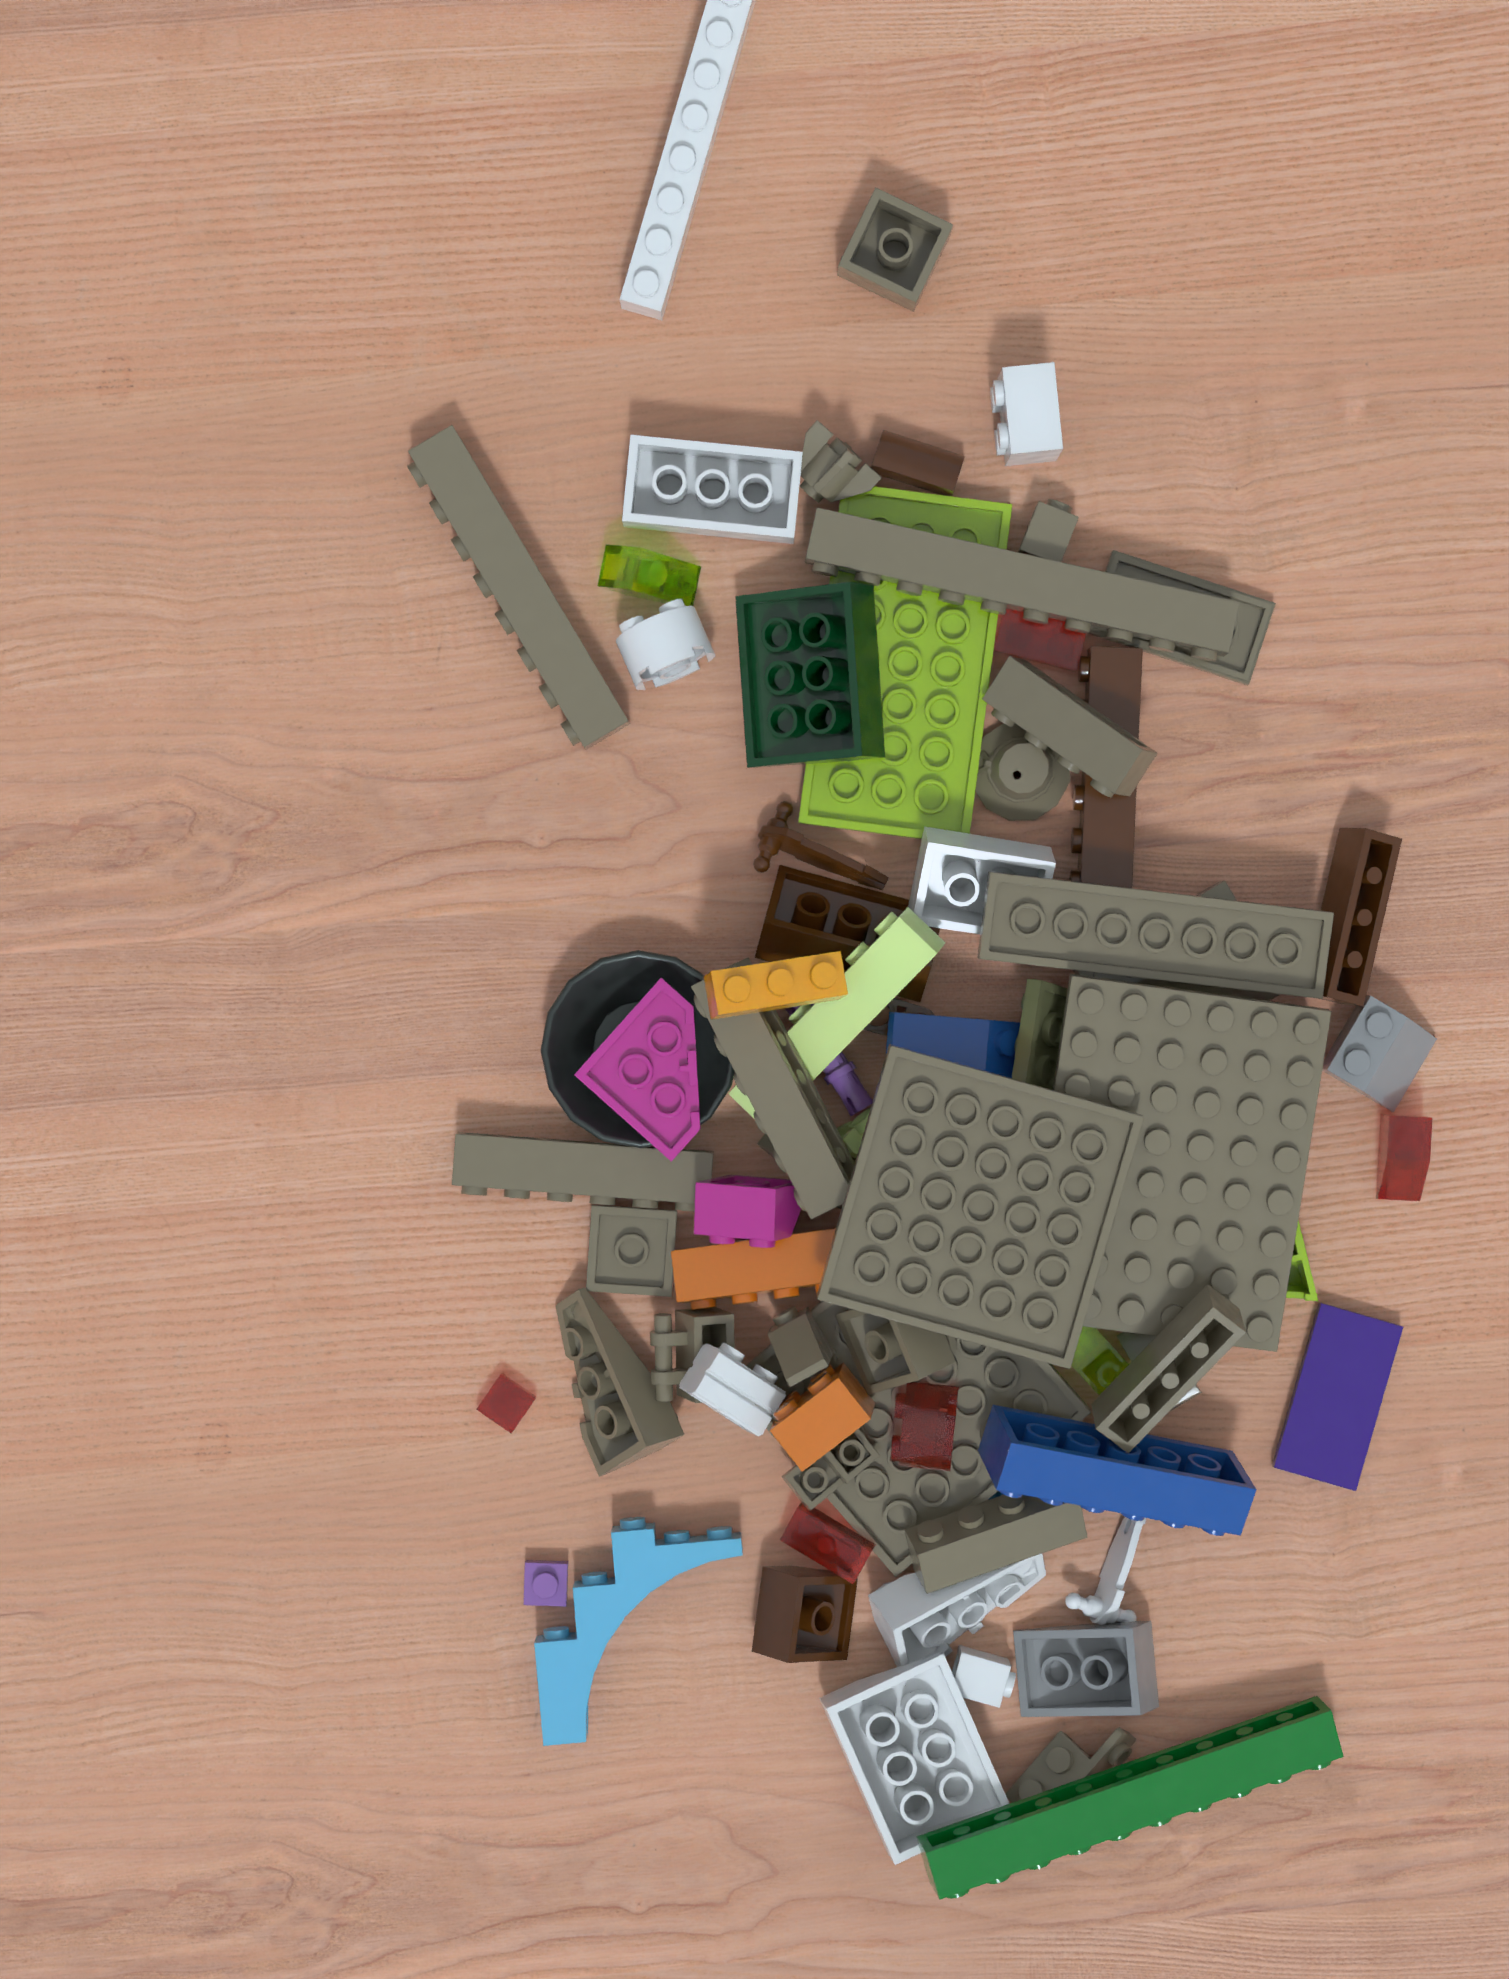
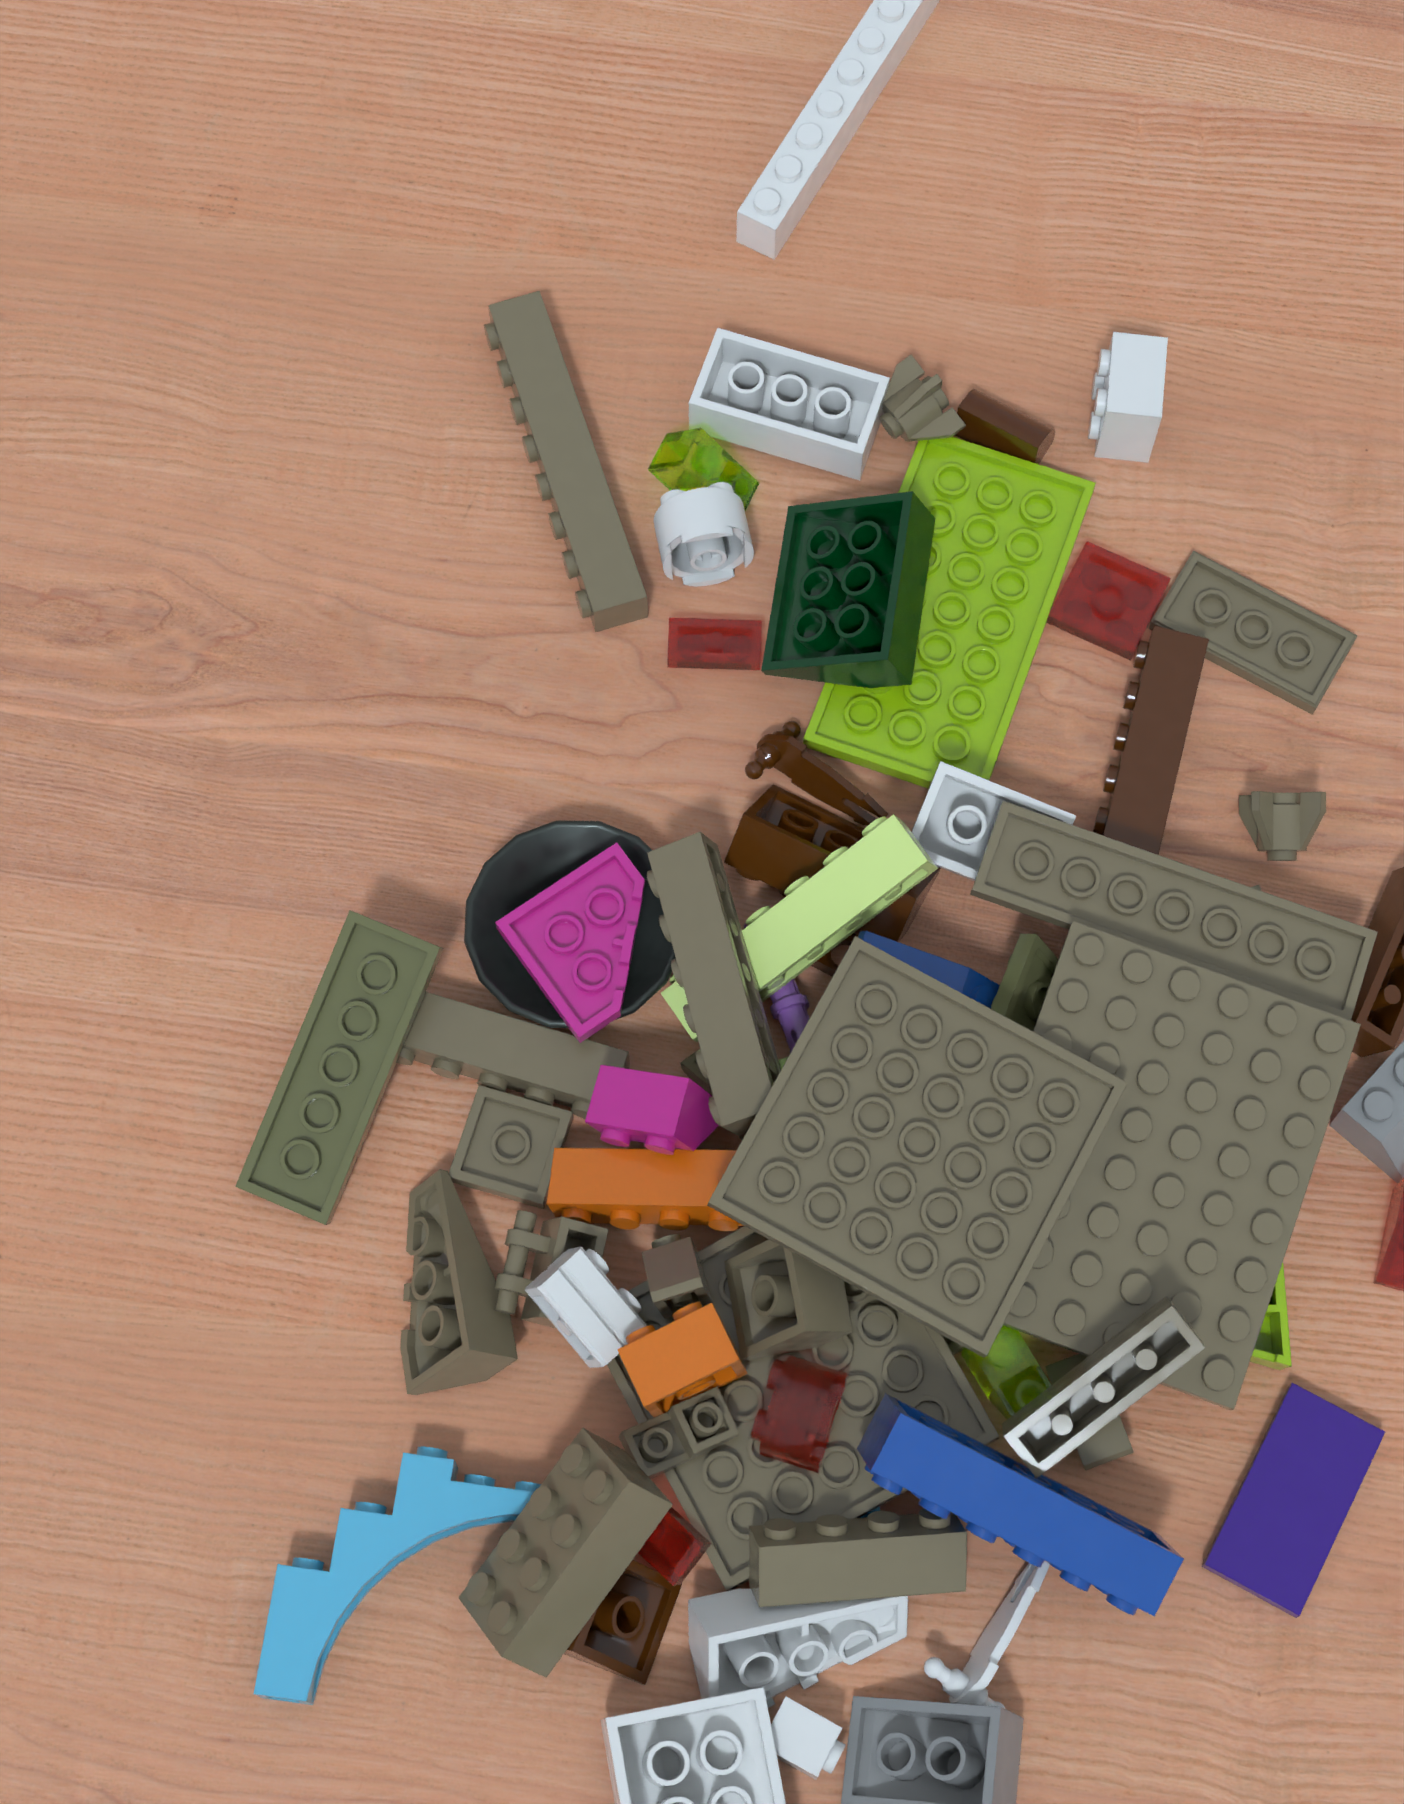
camera: 10 degrees right, 20 degrees down
clear red plate [476,1373,536,1434] -> none
medium lavender plate [524,1560,568,1607] -> none
light orange brick [704,951,848,1020] -> none
dark tan brick [805,508,1240,662] -> none
dark tan brick [837,187,953,312] -> none
dark tan hat [975,723,1070,821] -> none
dark tan brick [982,656,1158,798] -> none
dark tan brick [1018,499,1079,562] -> none
none -> olive plate [235,910,444,1225]
none -> dark tan brick [458,1428,673,1678]
none -> clear red plate [667,618,762,670]
none -> dark tan brick [1239,791,1326,861]

